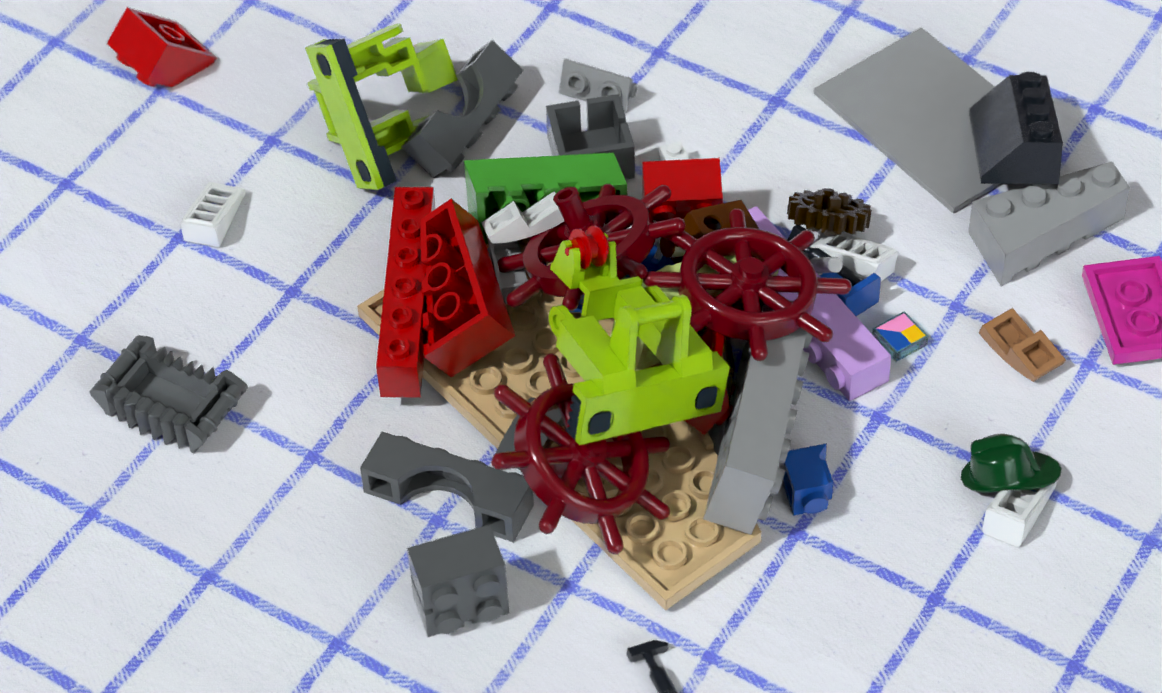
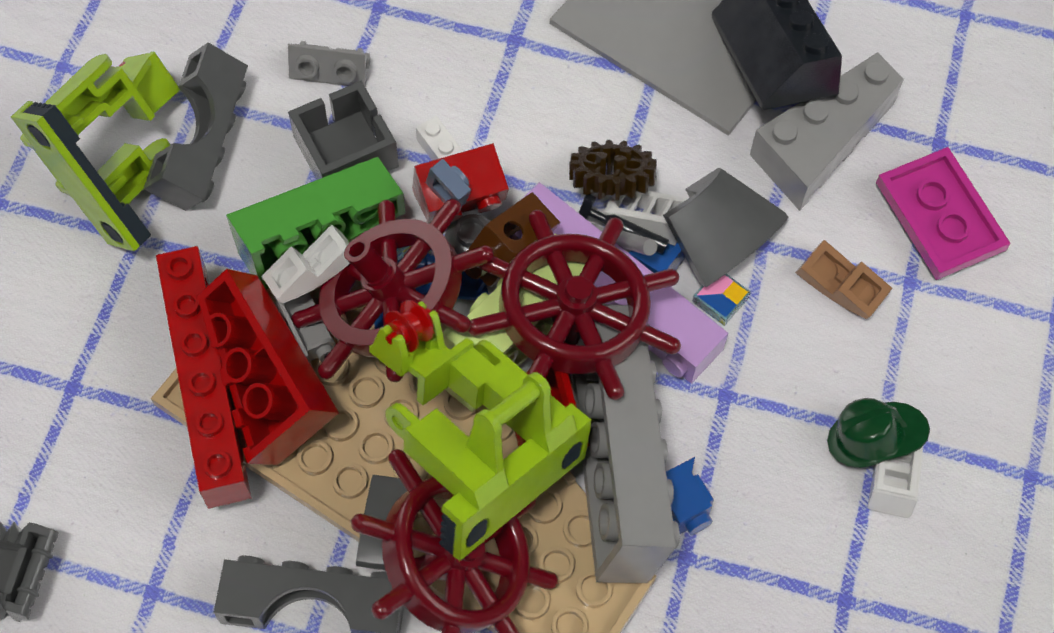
camera: 20 degrees left, 15 degrees up
none -> sand blue plate [426,158,471,207]
none -> dark grey slope [663,168,789,287]

